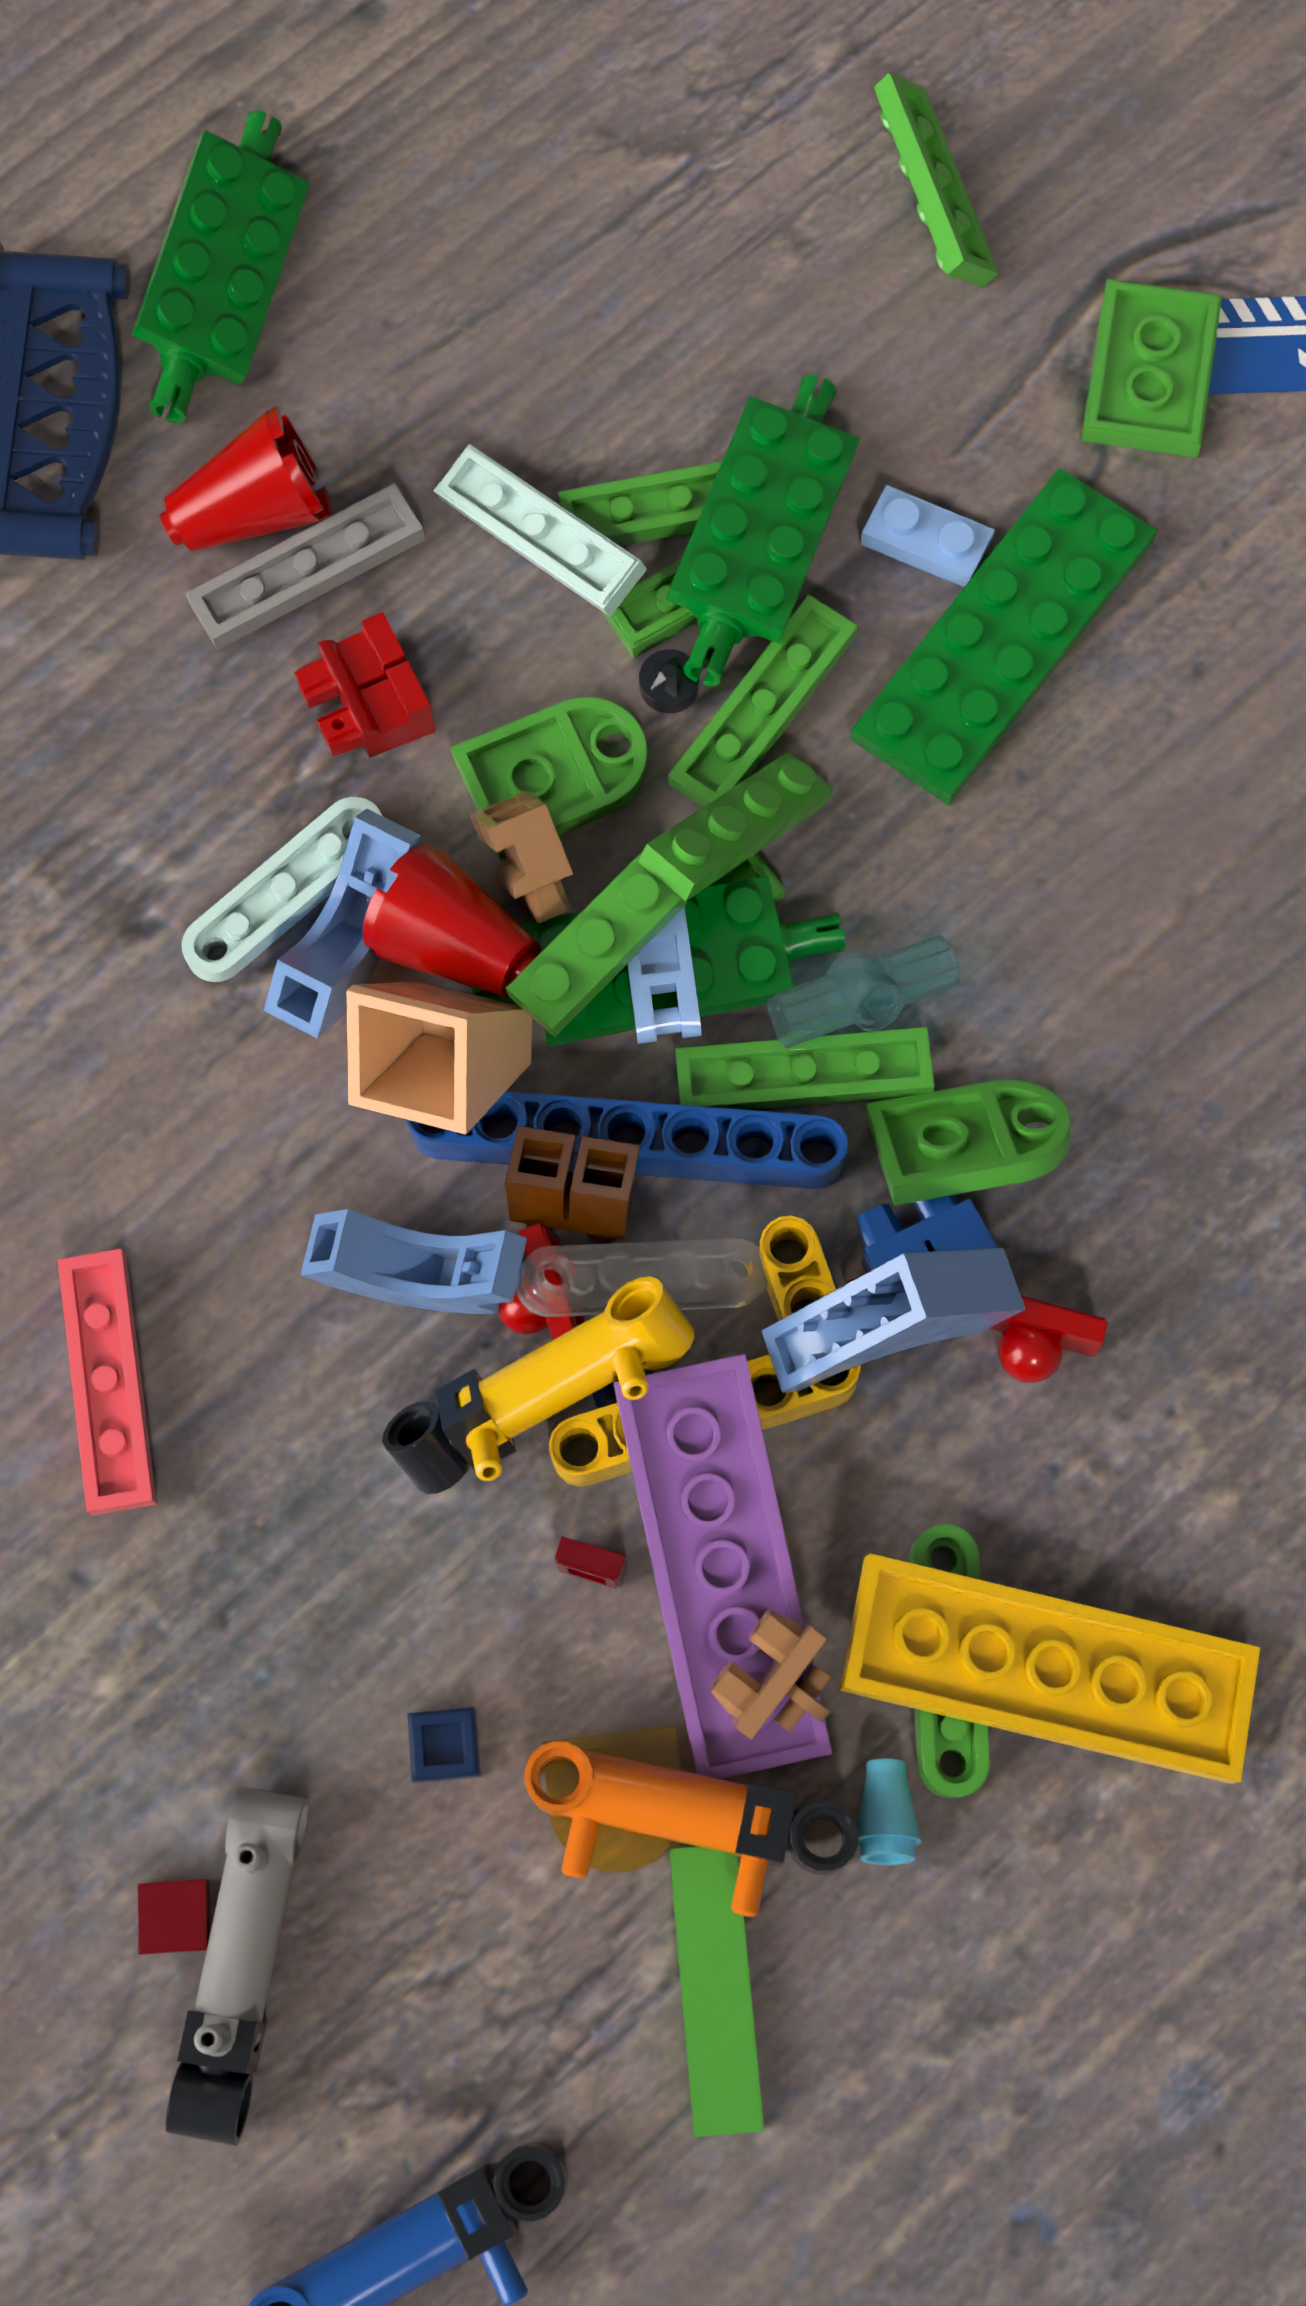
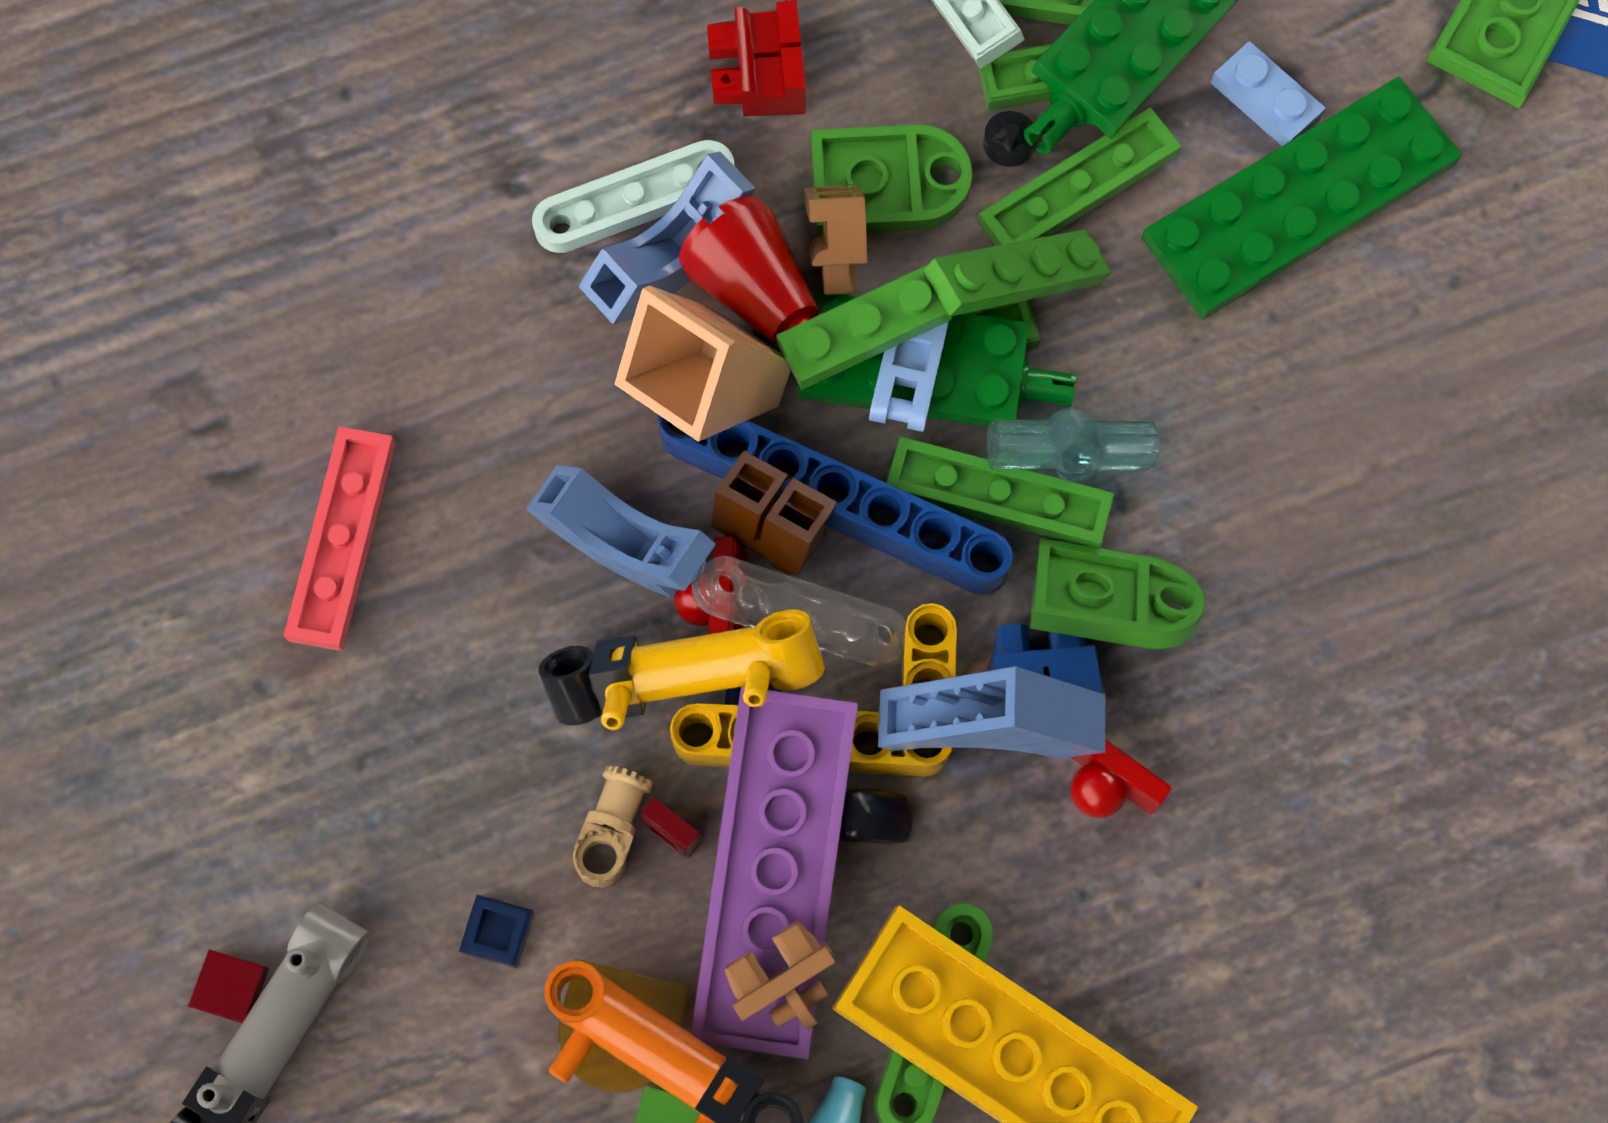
camera: 15 degrees right, 0 degrees up
none -> tan connector [573,766,654,888]
none -> black hair [839,788,913,845]

